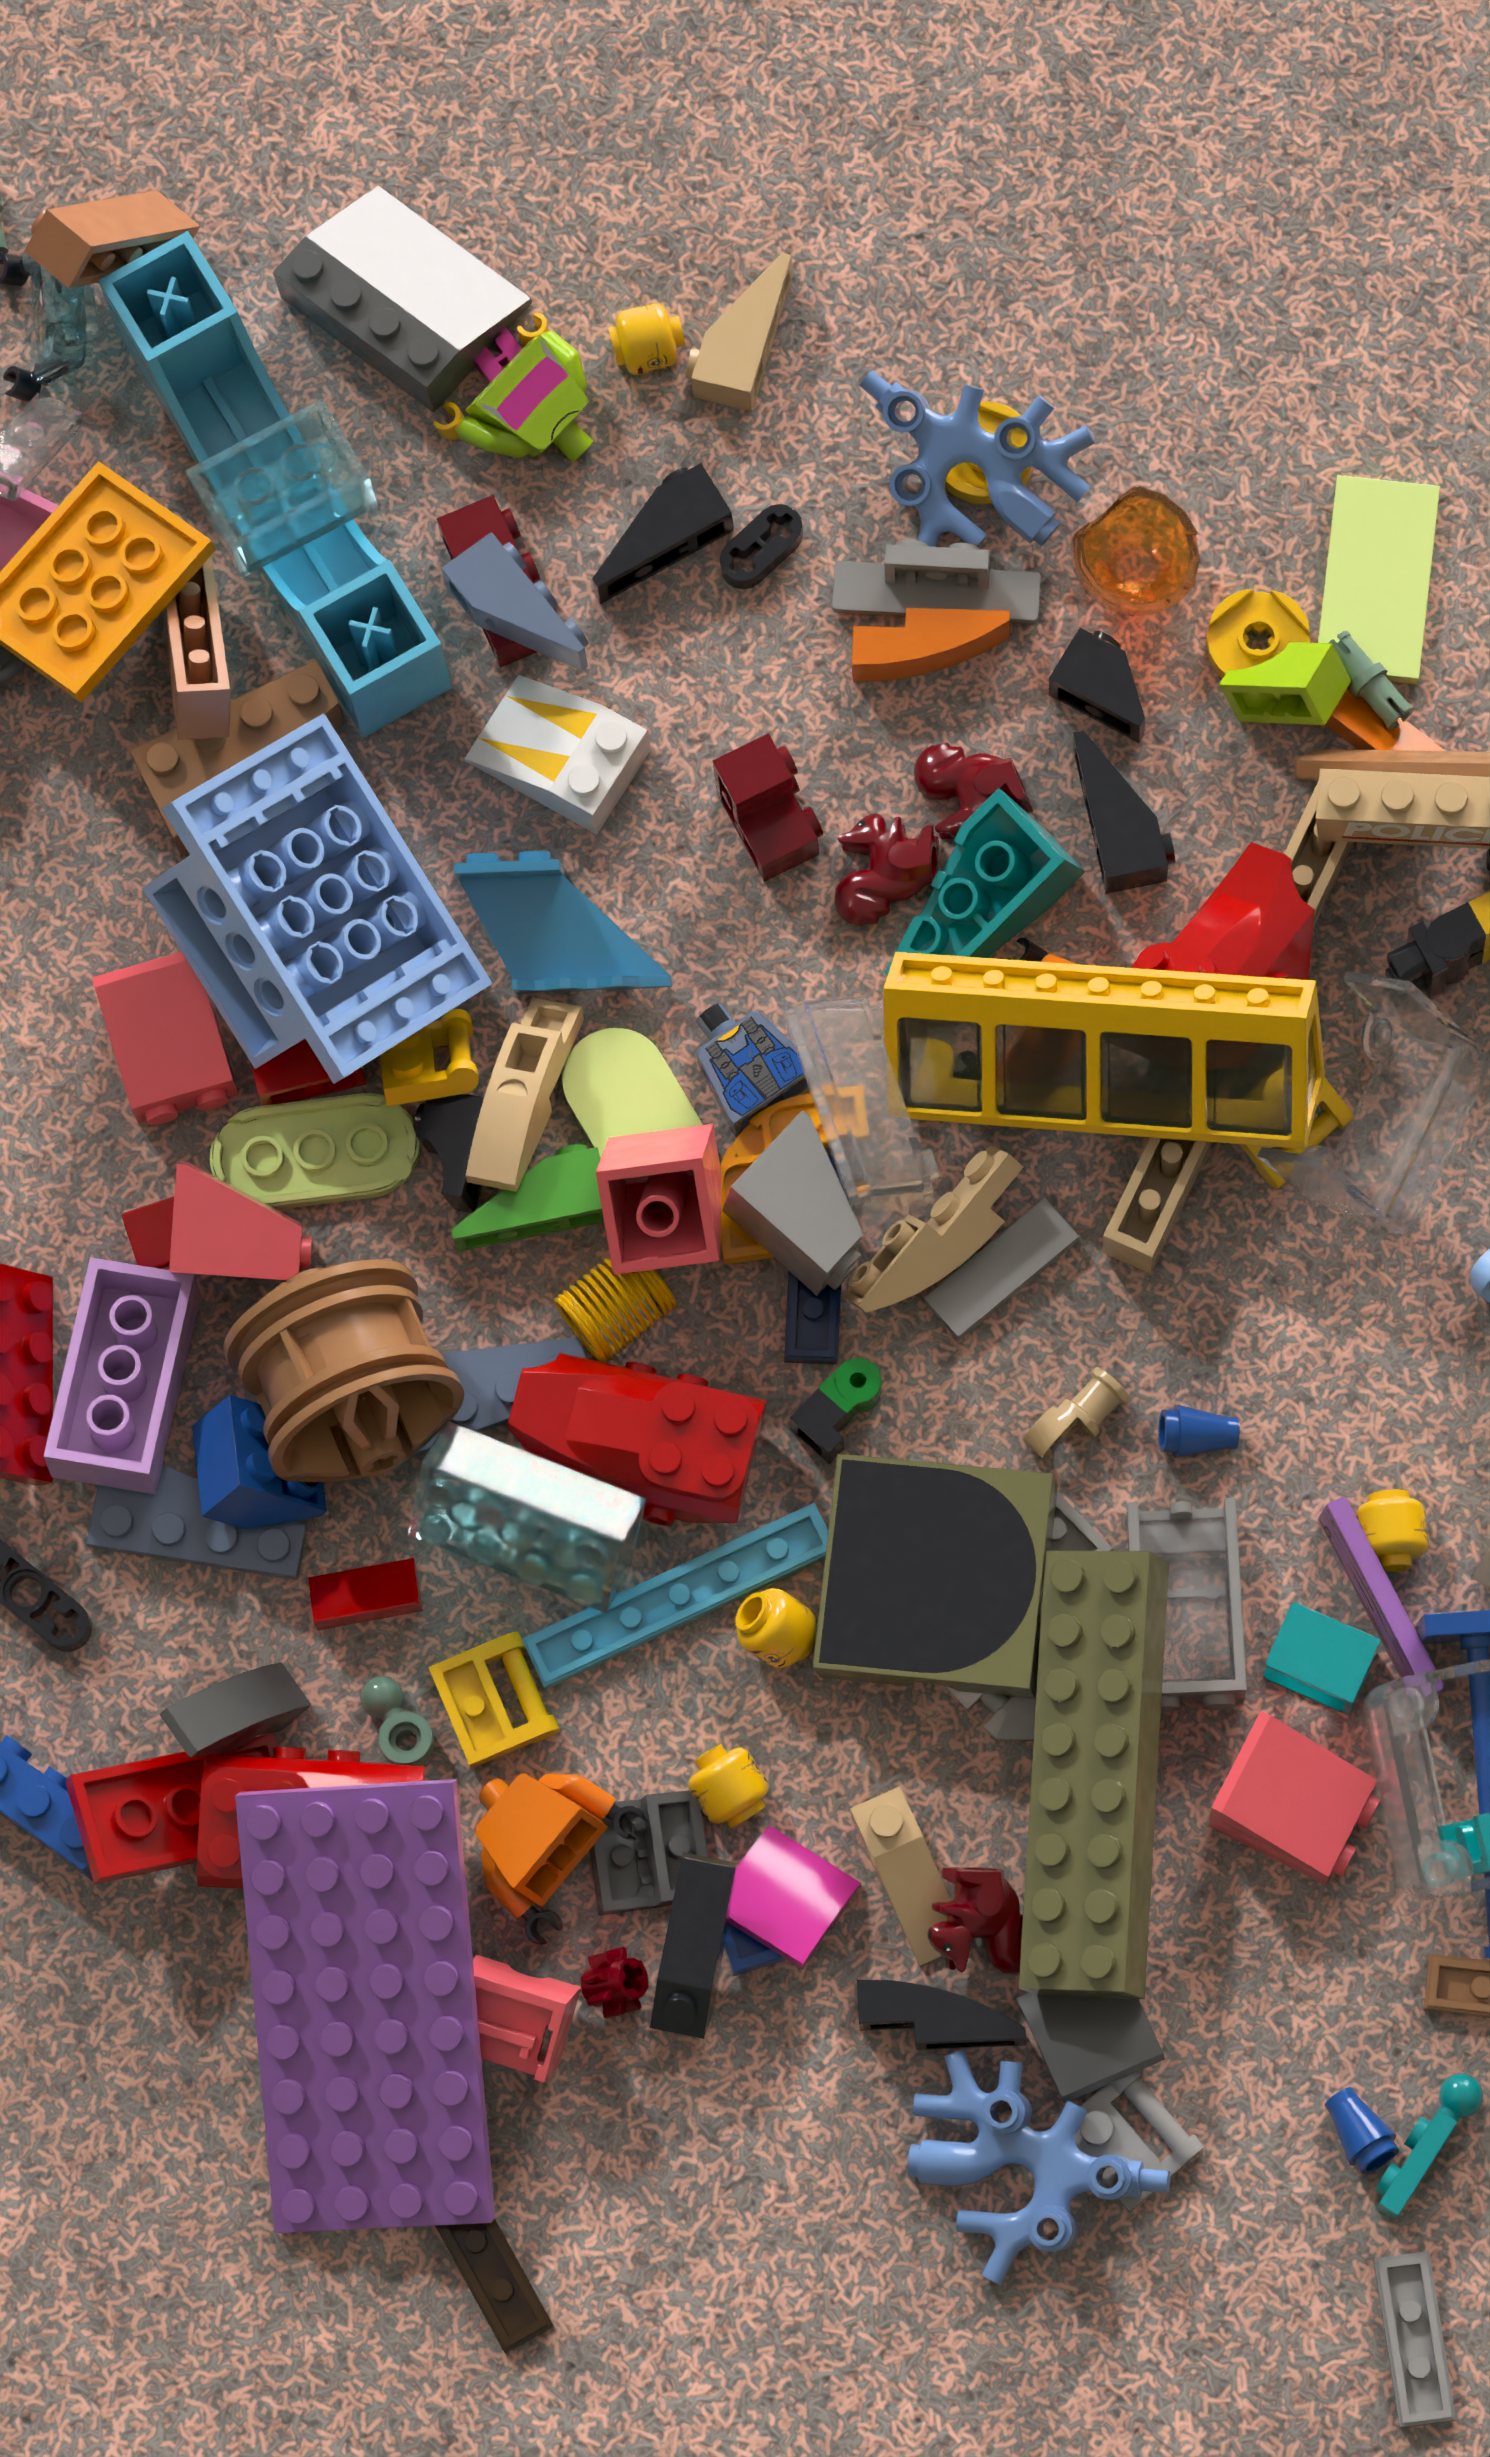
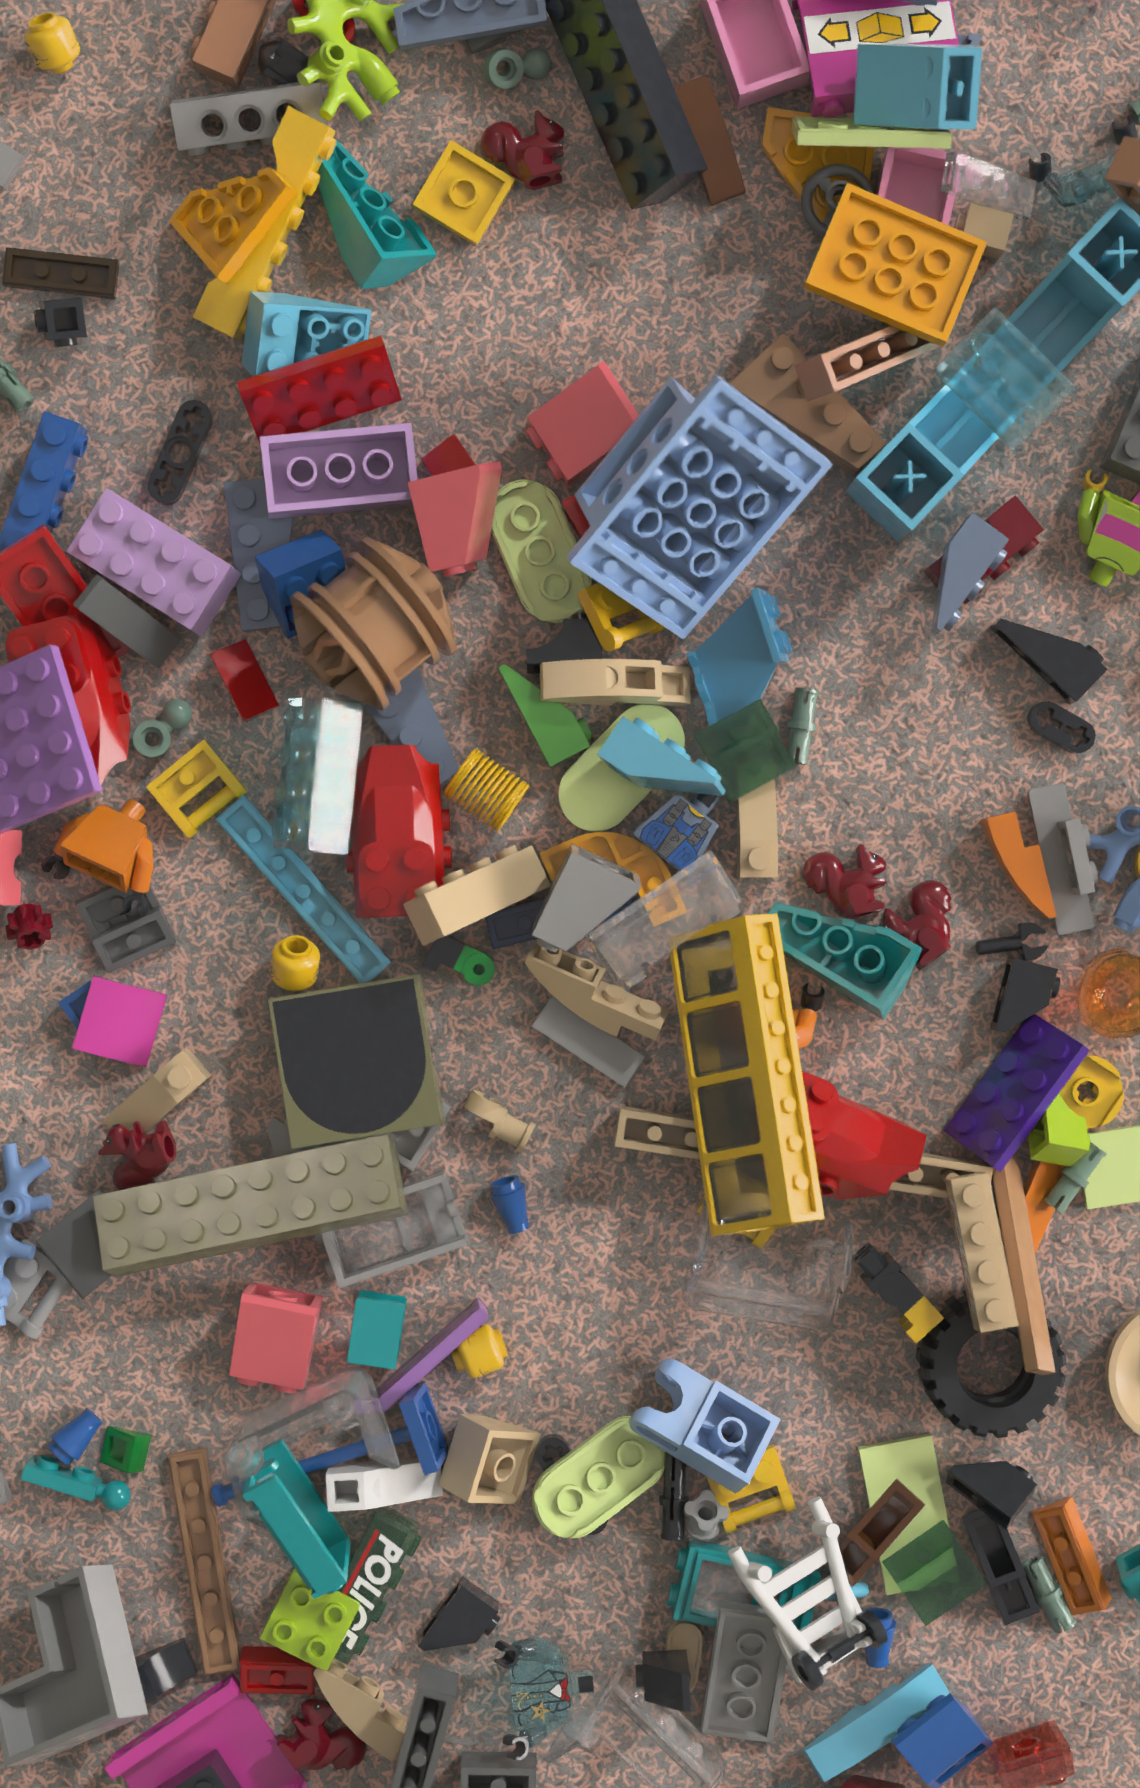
camera: 60 degrees right, 15 degrees up
white slope [464,675,651,835] -> none
coral slope [596,1124,722,1275] -> none
black slope [650,1852,737,2039] -> none
yellow head [688,1743,769,1828] -> none
dark red brick [712,733,823,882] -> none
black slope [857,1979,1026,2050] -> none
black slope [1073,731,1176,894] -> none
none -> lavender brick [66,488,241,637]
none -> green slope [99,1426,151,1473]
none -> tan brick [403,845,551,946]
none -> medium azure slope [597,717,726,796]
none -> clear green slope [694,698,796,804]
none -> tan slope [737,766,778,878]
none -> sand green pin [784,687,819,765]
none -> dark purple plate [943,1014,1090,1172]
none -> tan brick [954,203,1014,259]
none -> black bar [975,922,1048,961]

